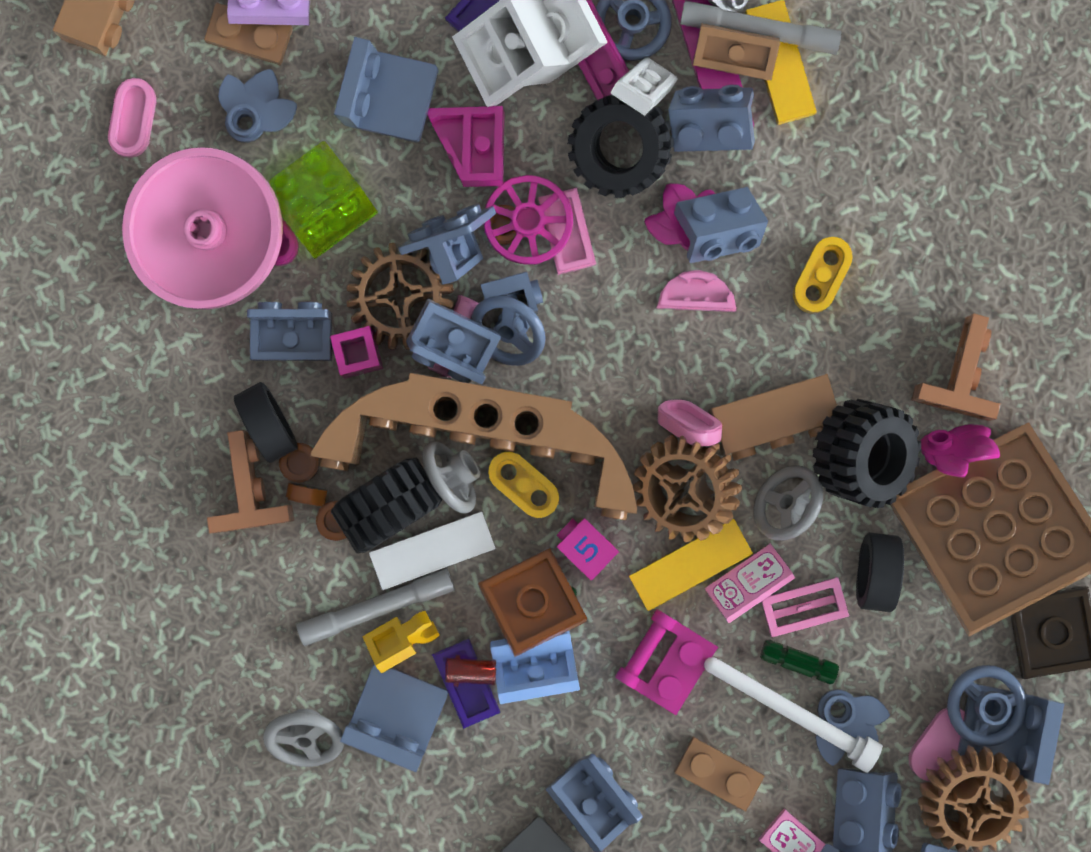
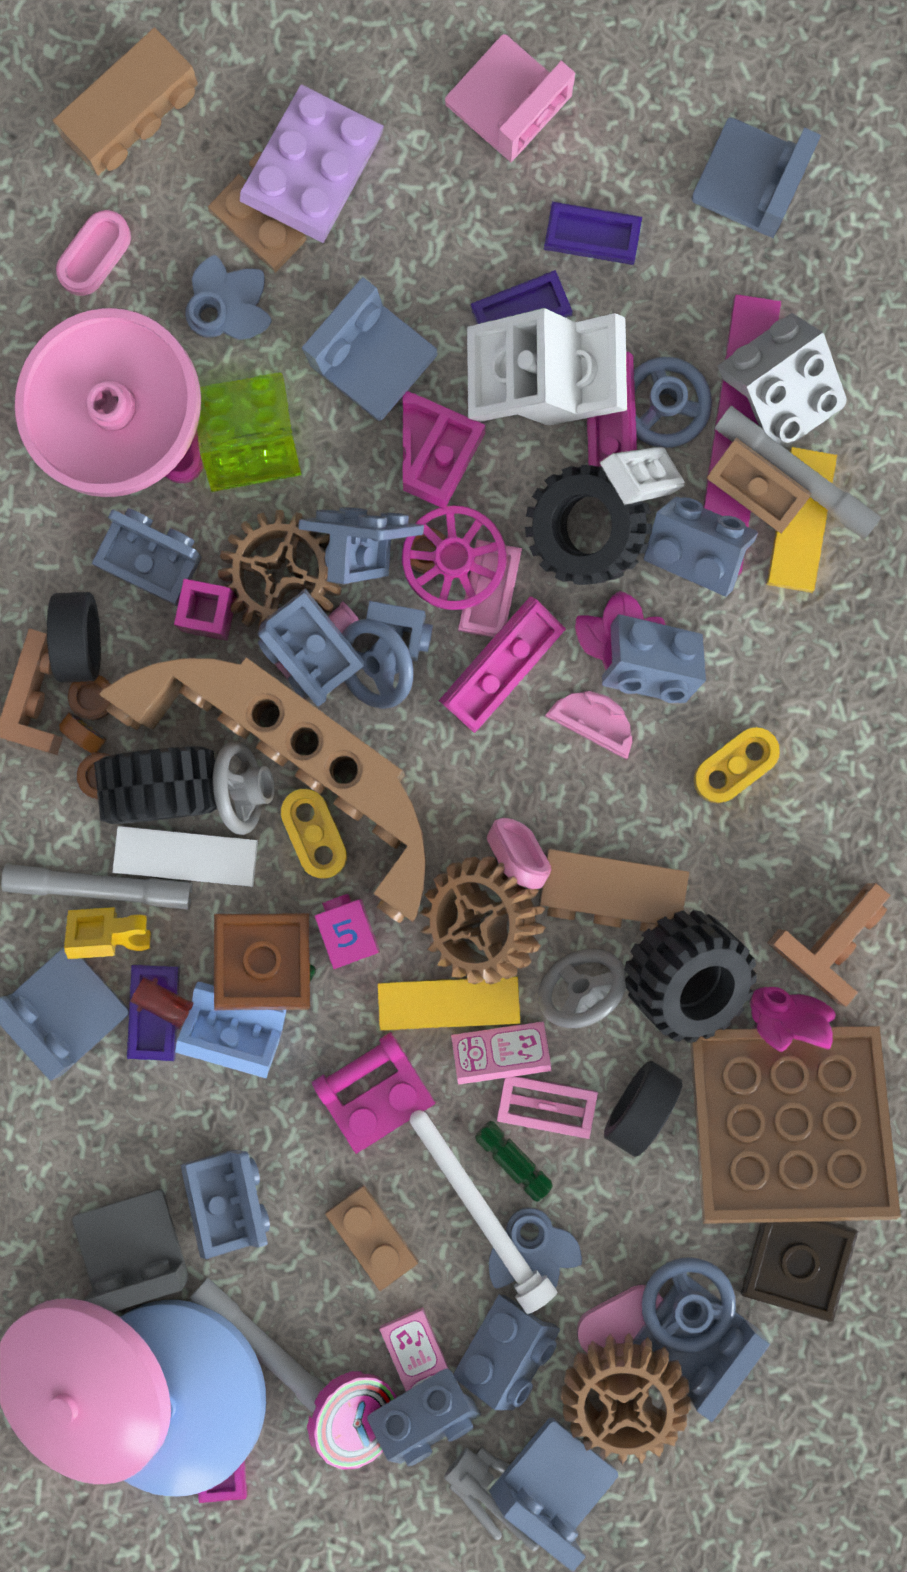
camera: 30 degrees right, 0 degrees up
none -> dark pink tile [438,596,566,733]

